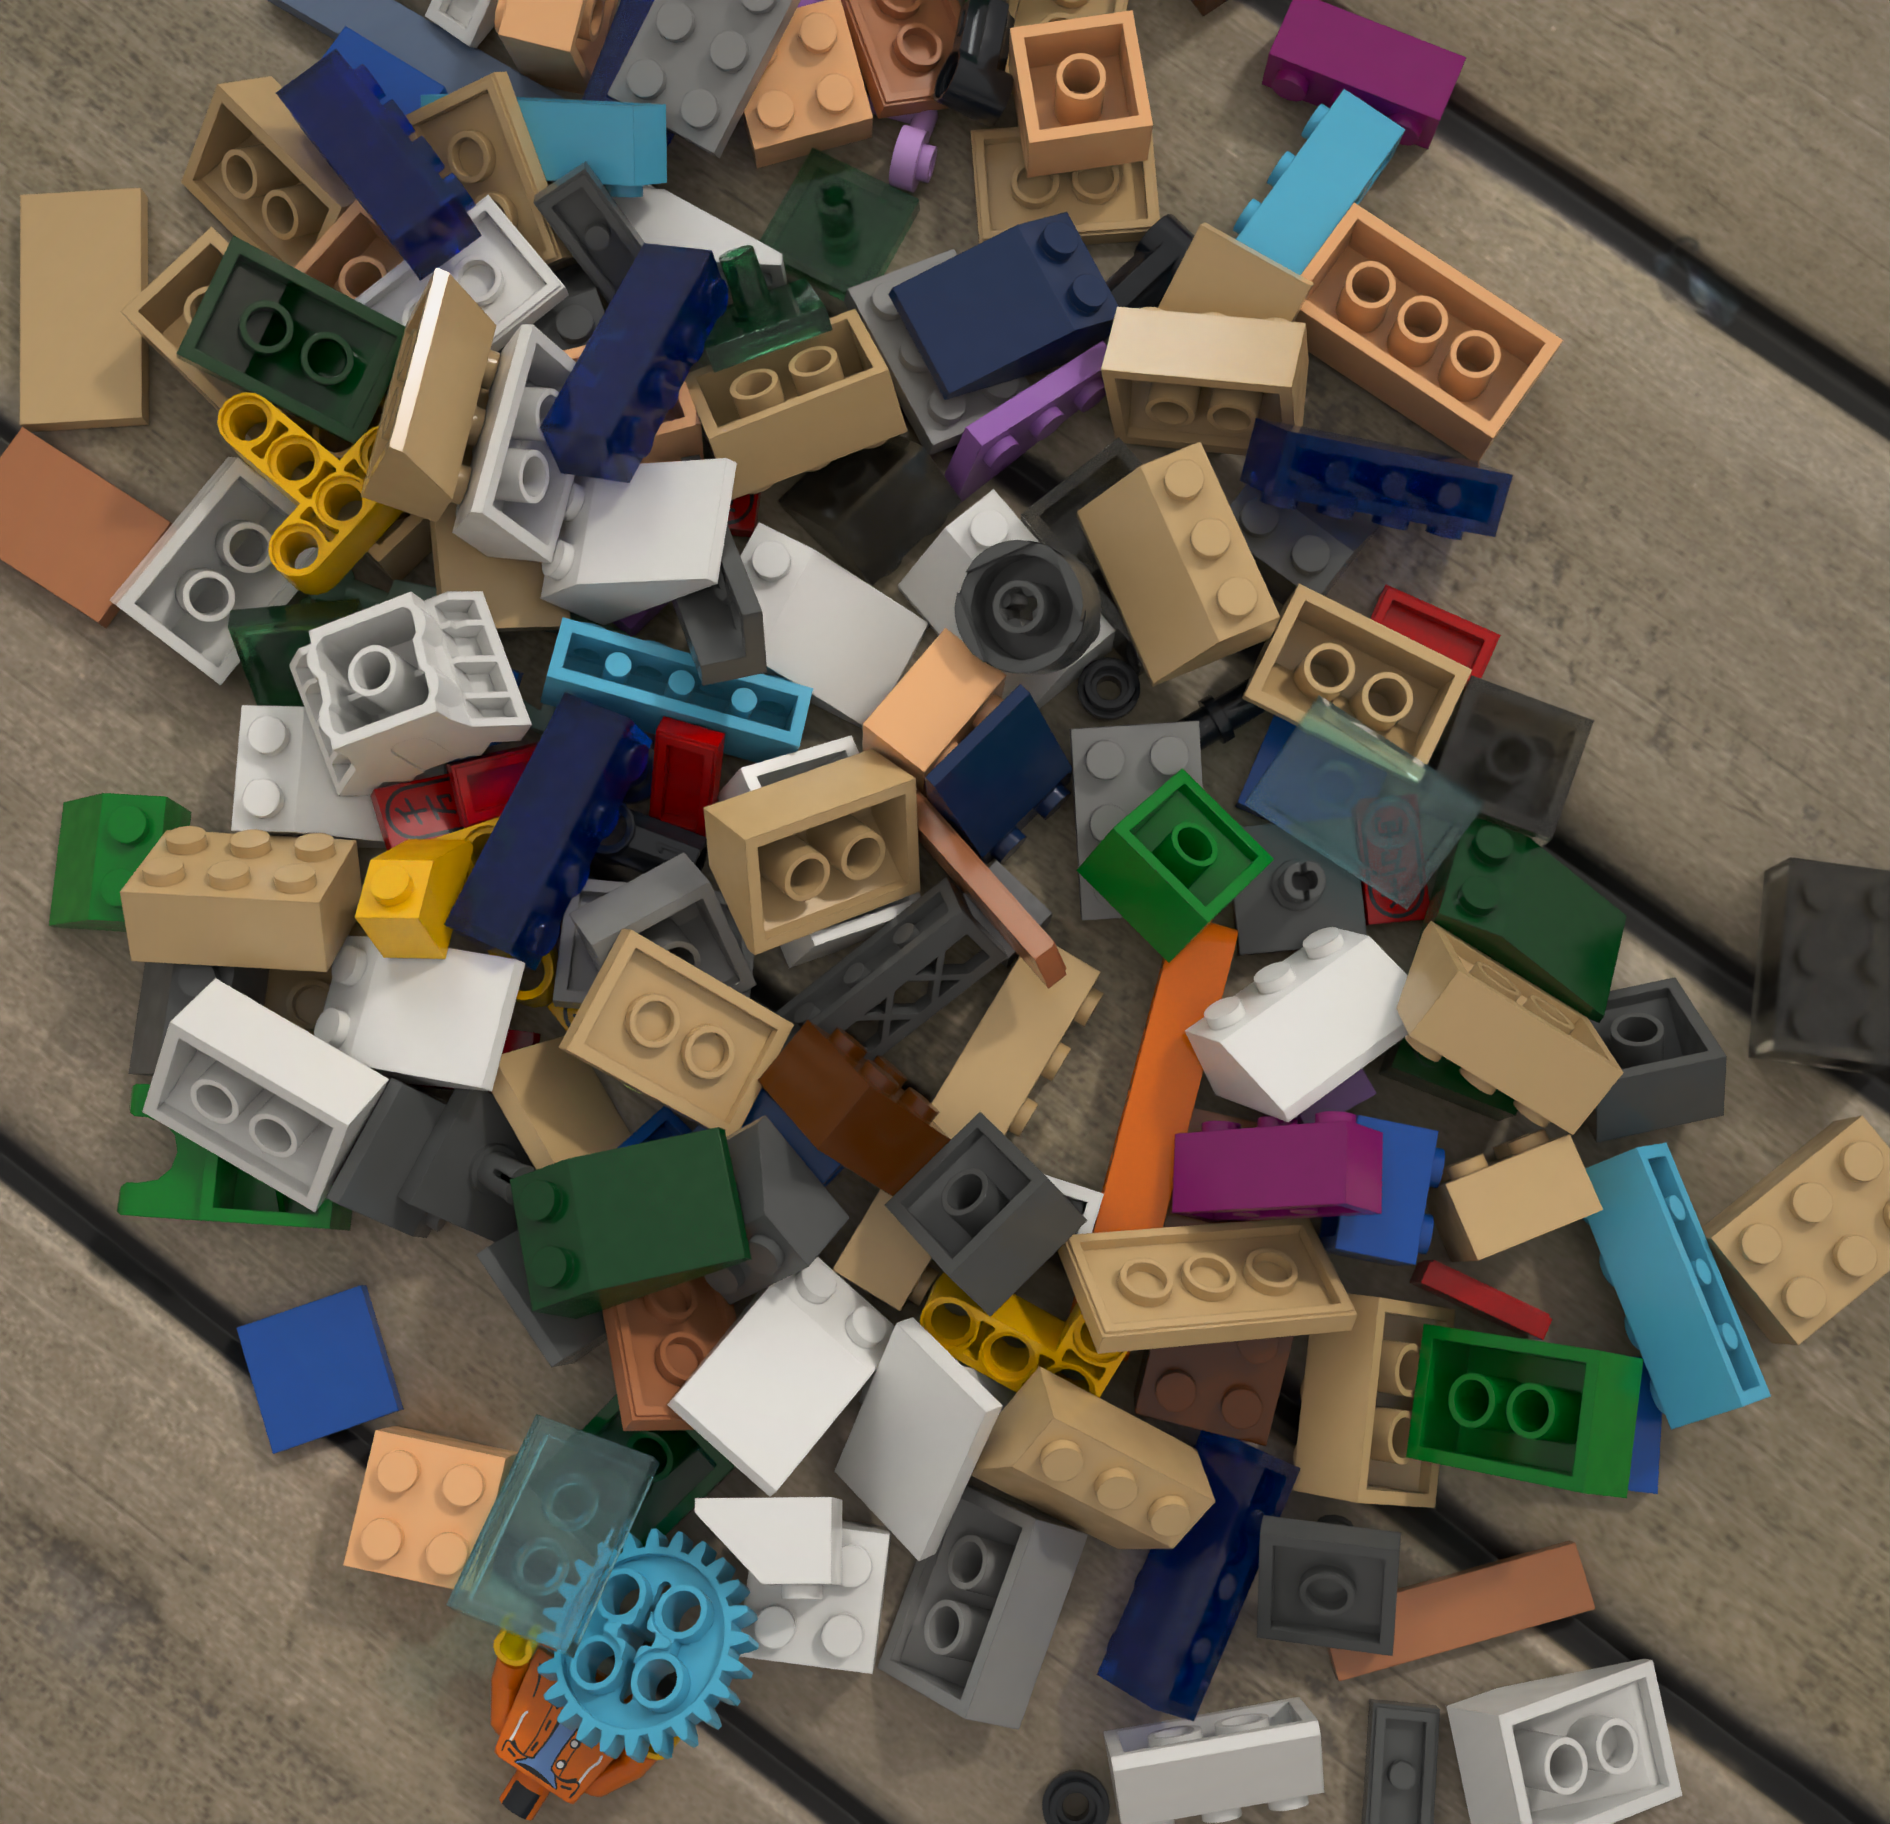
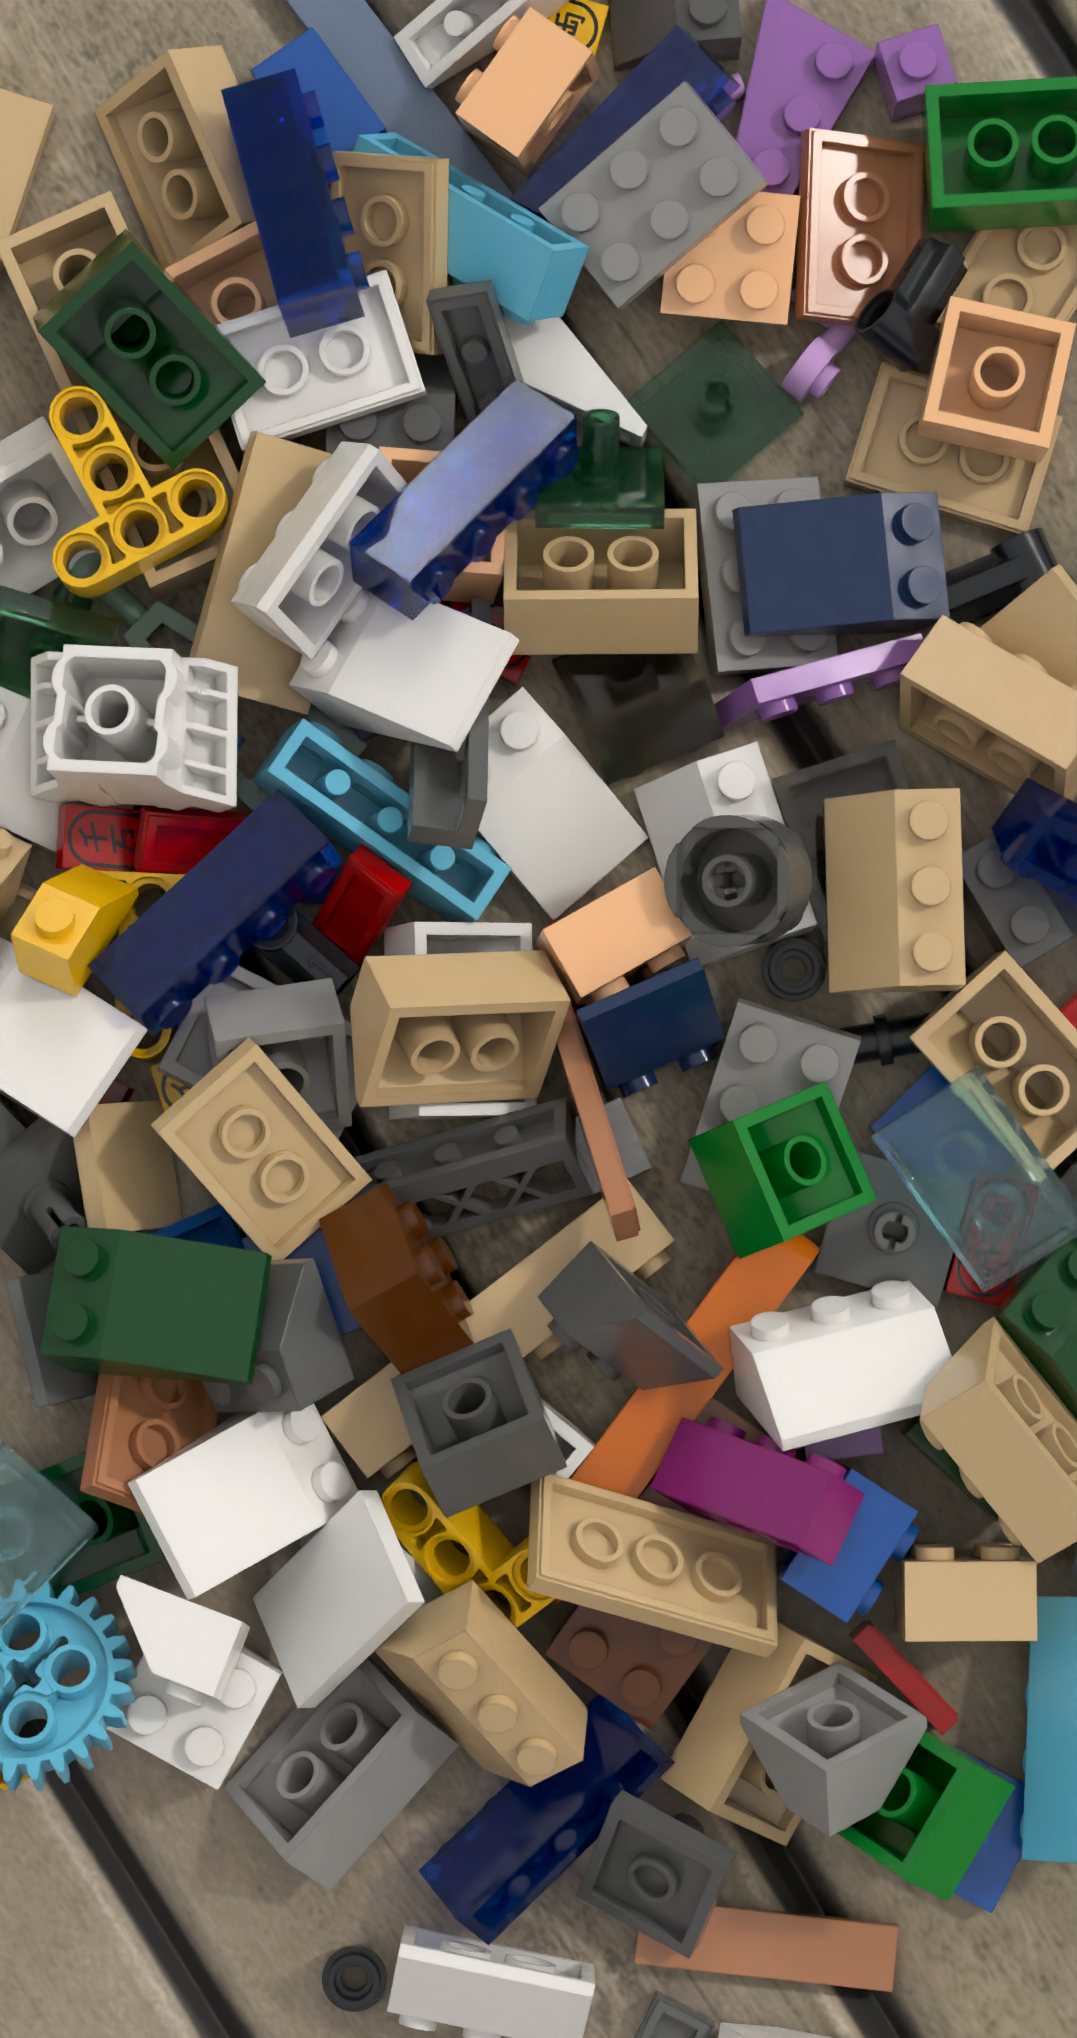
camera: 20 degrees right, 5 degrees up
tan slope [360,268,500,522] -> none
none -> dark grey slope [538,1241,724,1390]
none -> light grey slope [740,1661,927,1837]

